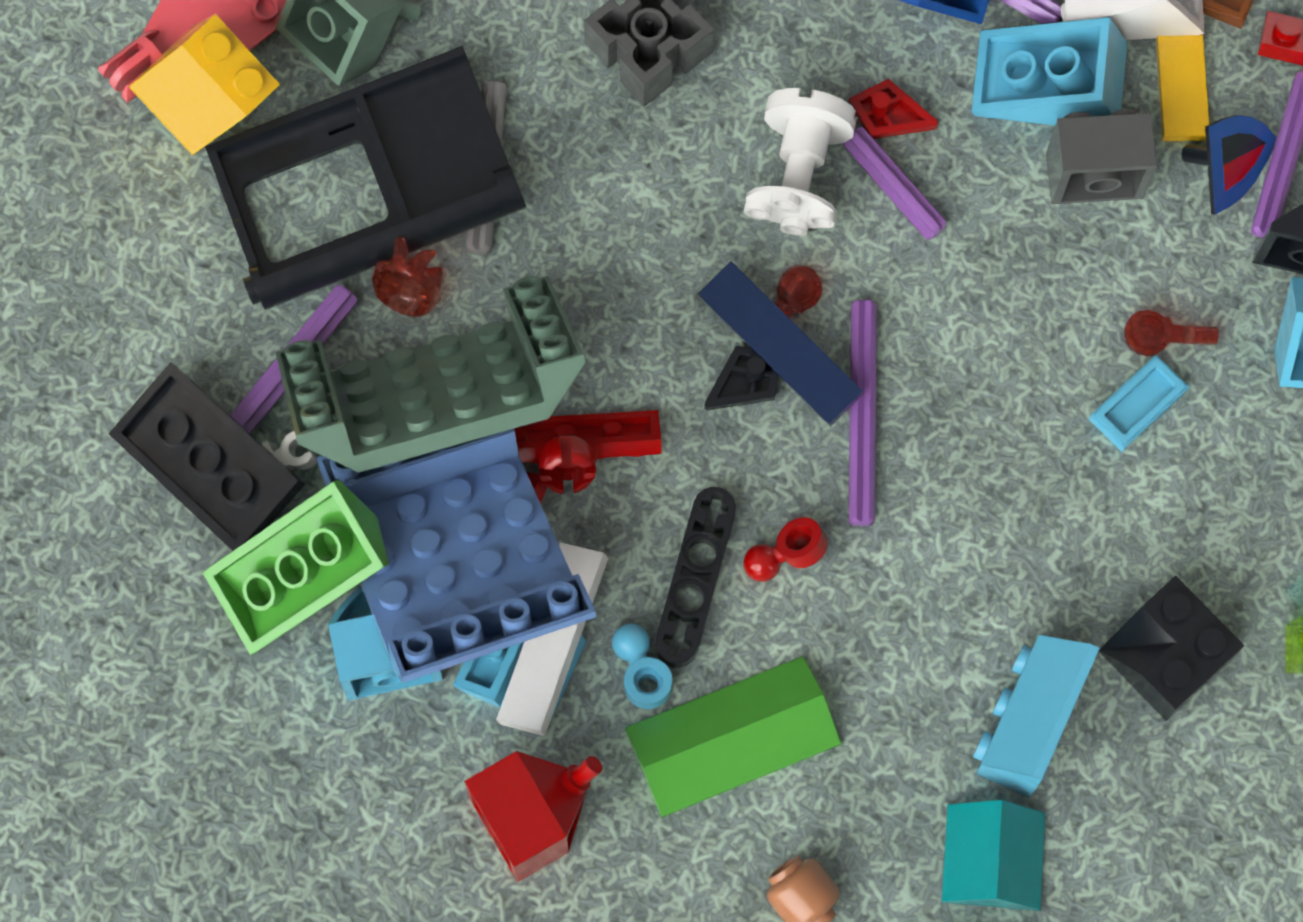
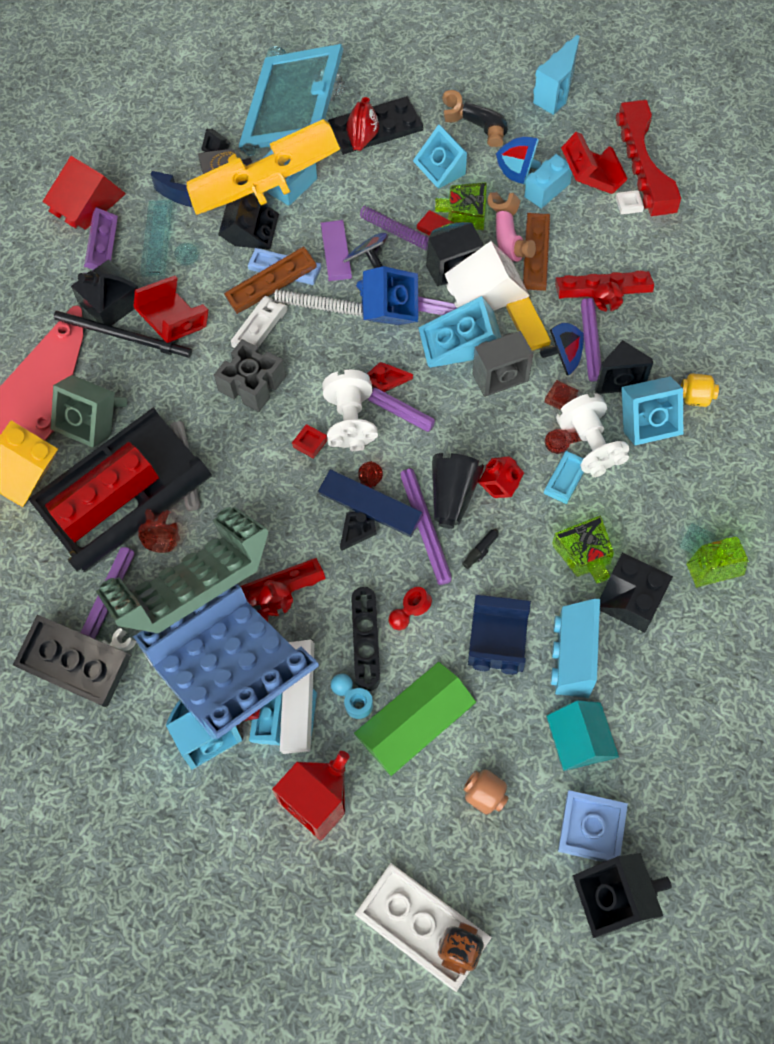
camera: 15 degrees left, 10 degrees down
bright green slope [202,479,389,655] -> none
none -> red slope [45,442,159,543]
none -> red plate [292,424,328,459]
none -> black cone [432,453,484,529]
none -> piece [462,529,499,569]
none -> dark blue panel [468,594,531,675]
none -> red brick [478,456,525,498]
none -> clear red plate [544,380,579,410]
none -> clear neon green torso [552,515,614,584]
none -> white piece [556,393,629,477]

